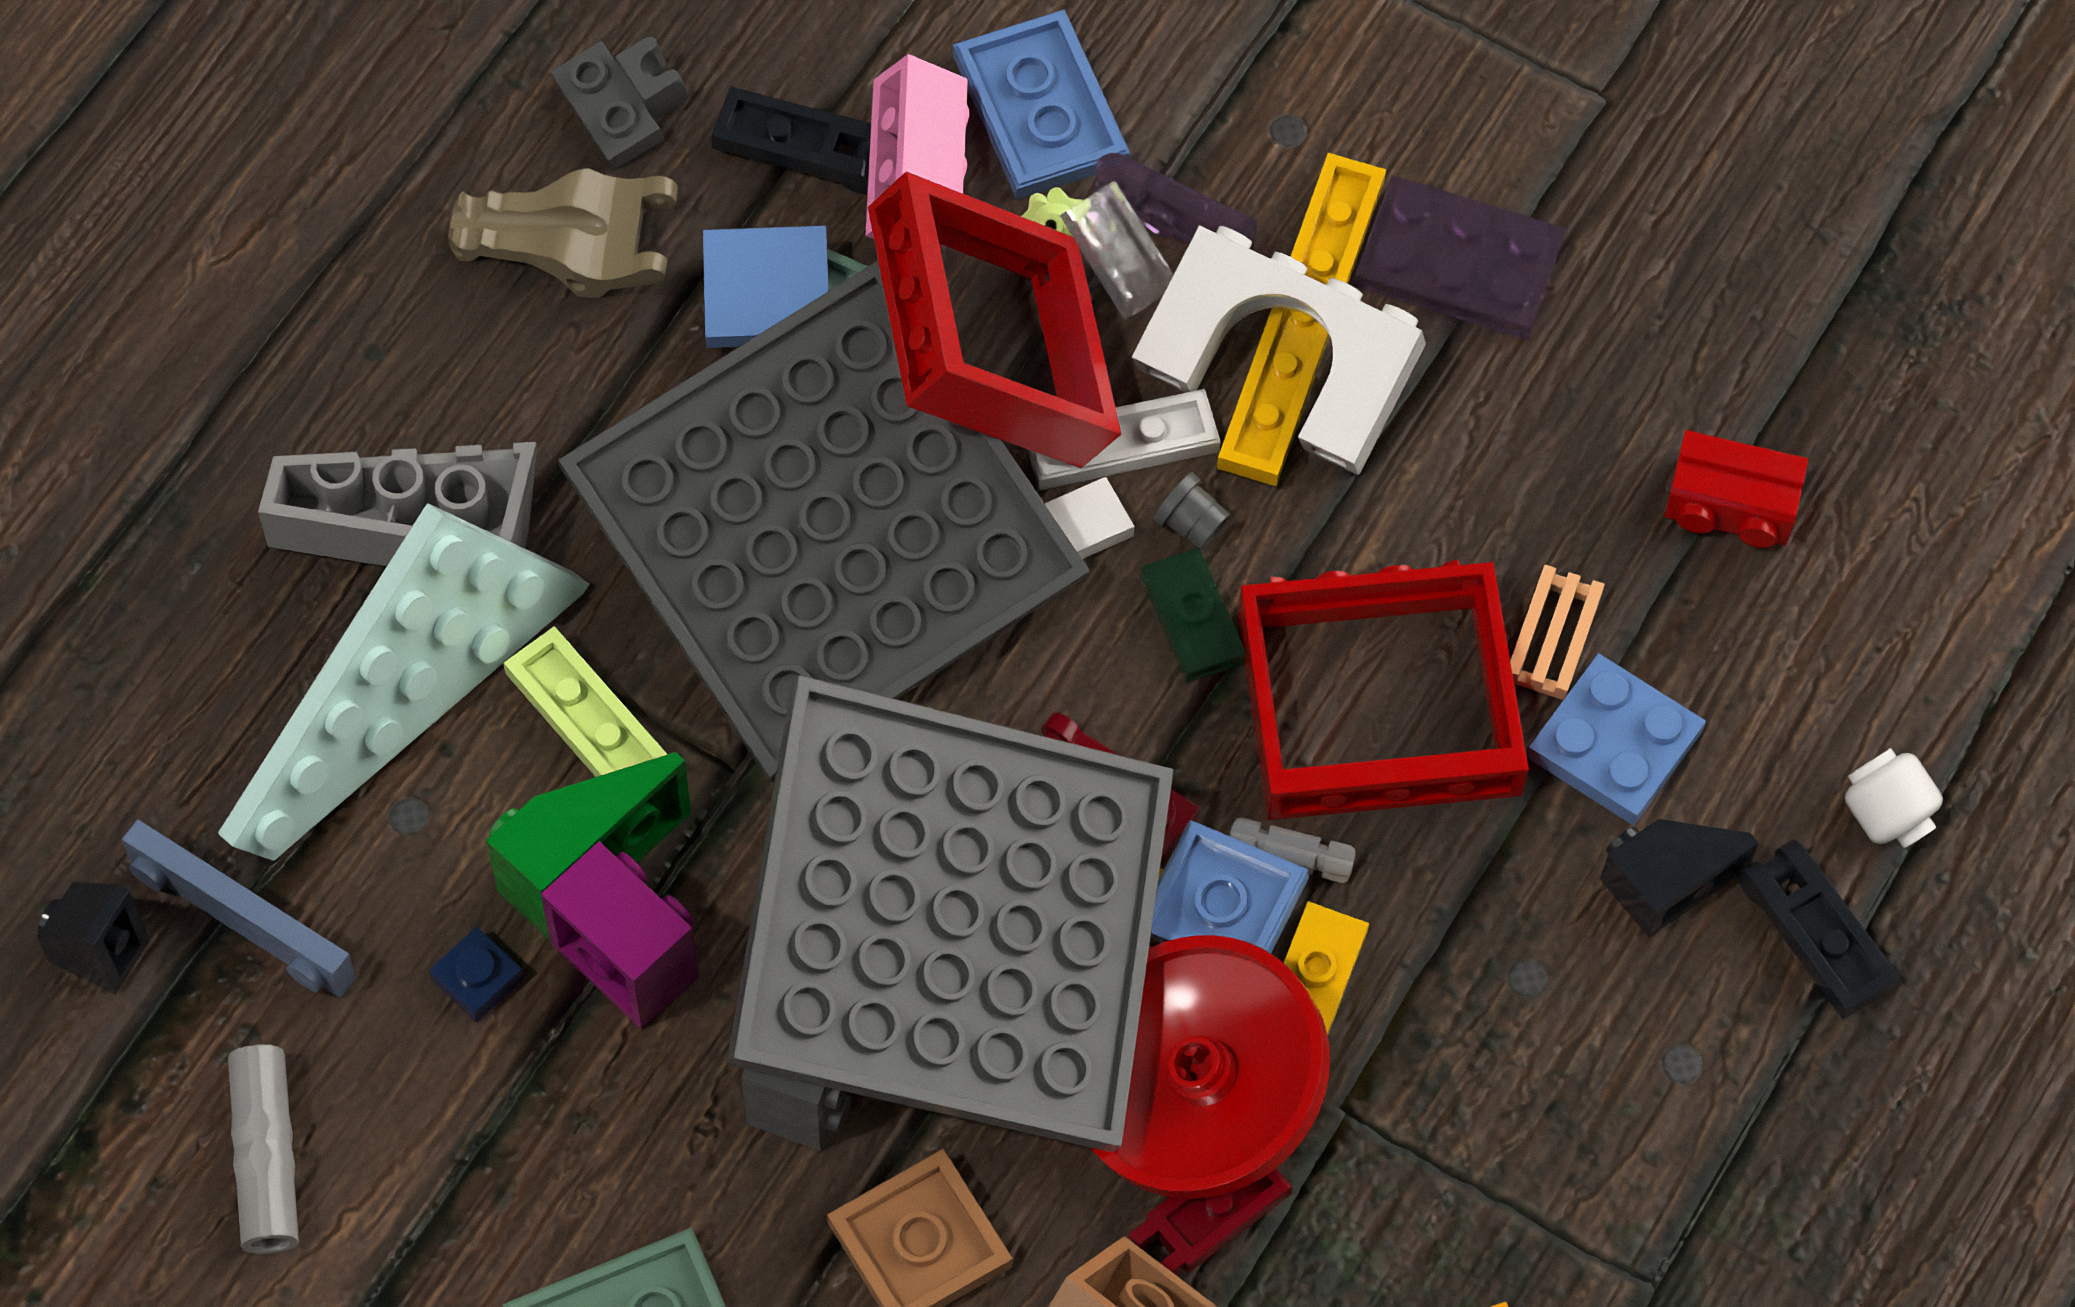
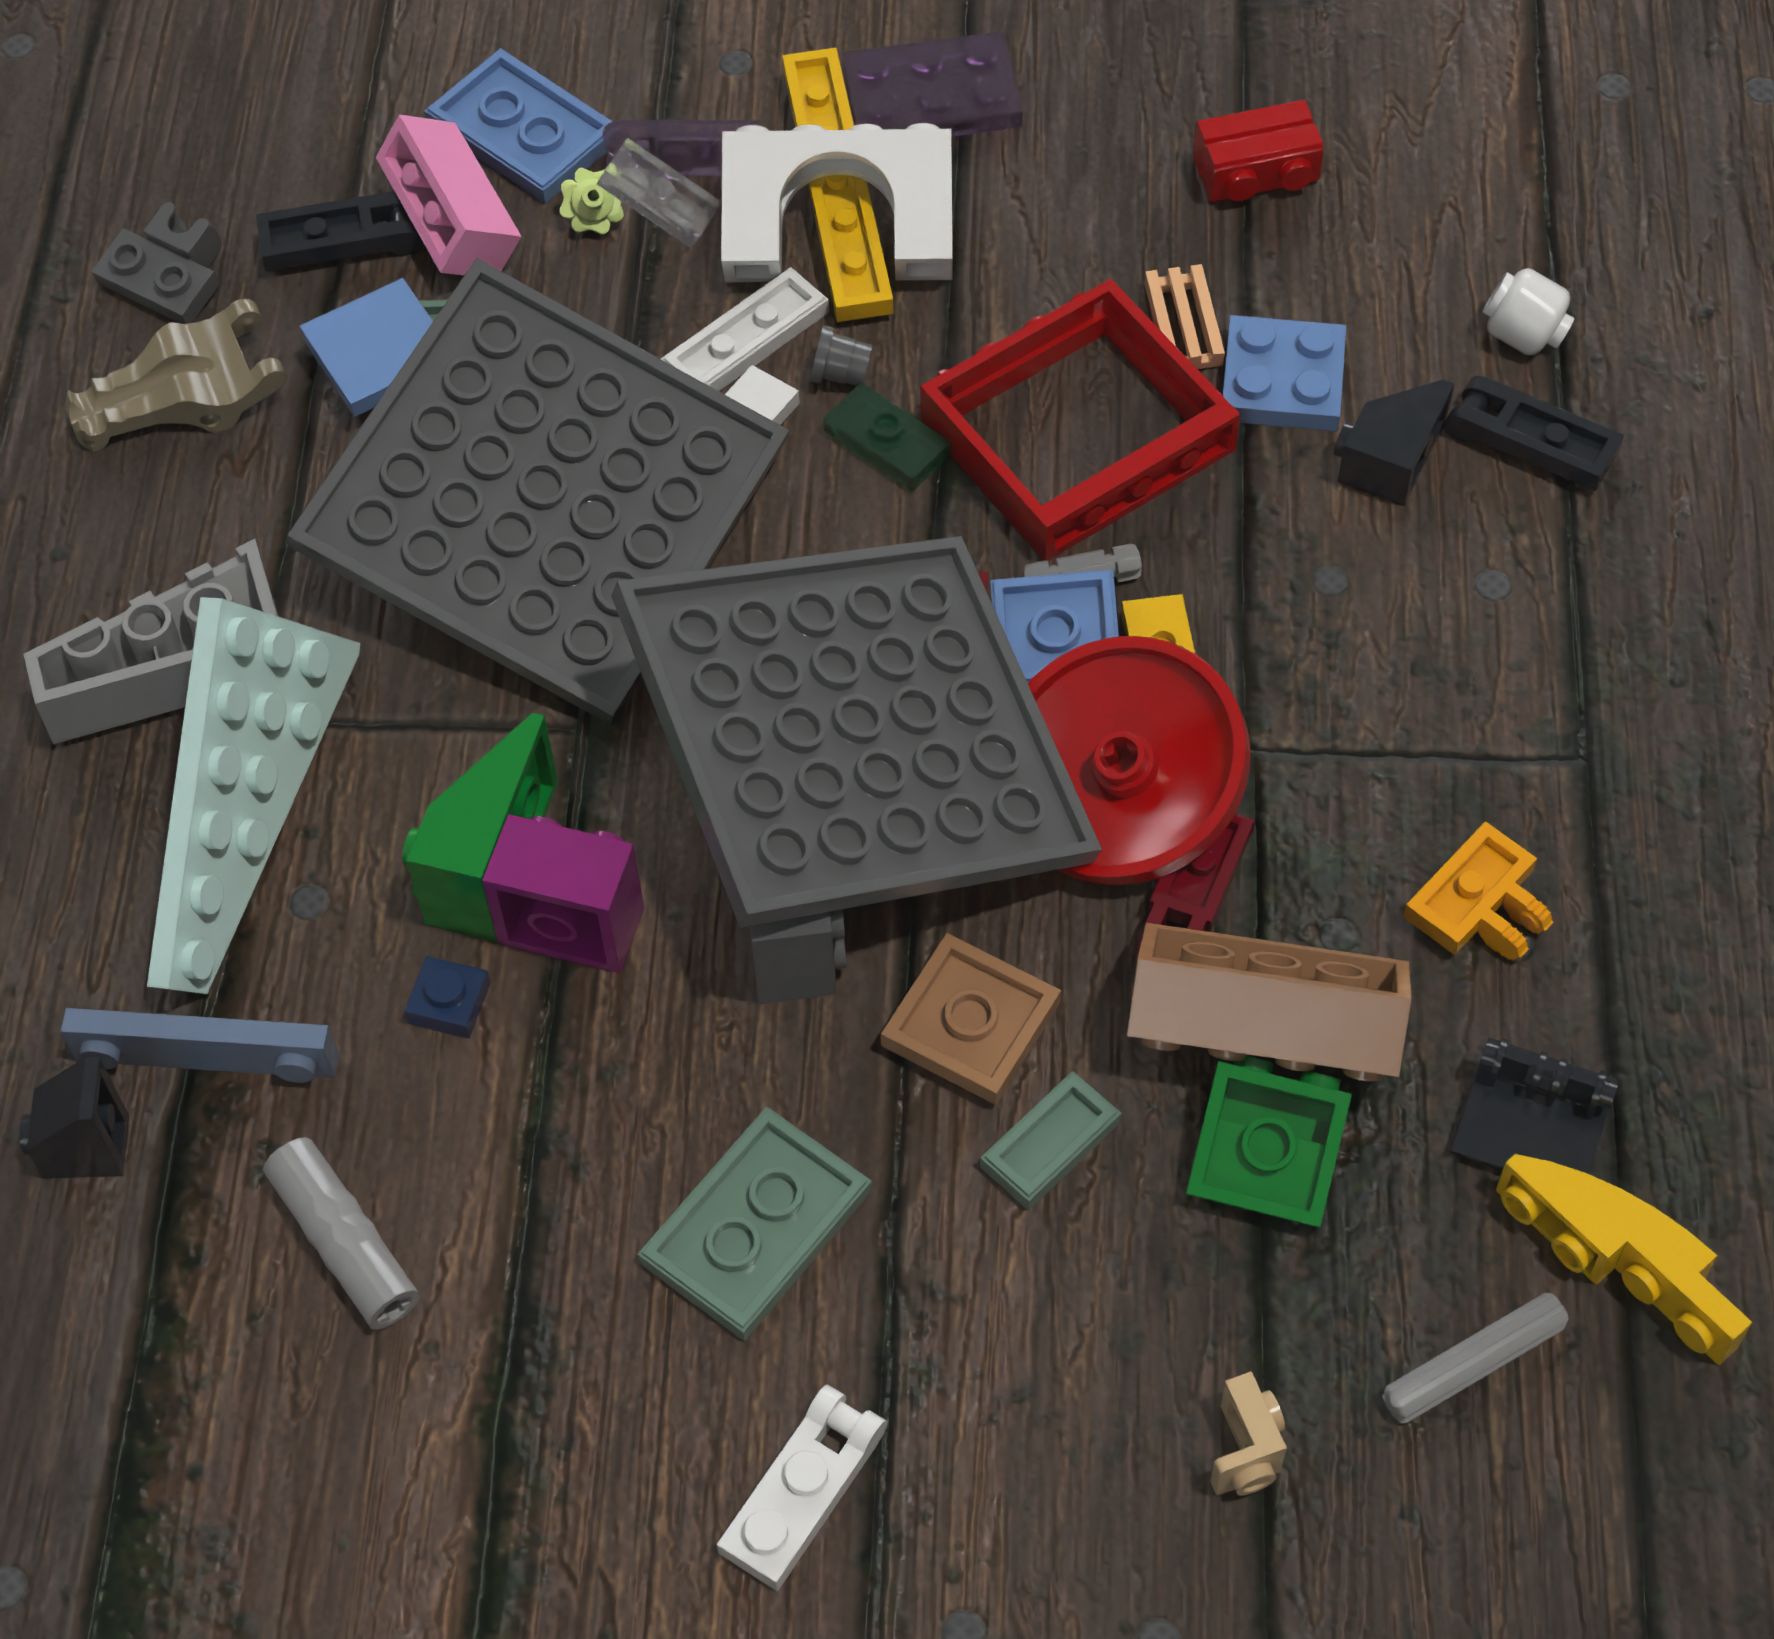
camera: 25 degrees left, 5 degrees down
yellowish green plate [503,626,667,777] -> none
red window [868,171,1122,468] -> none

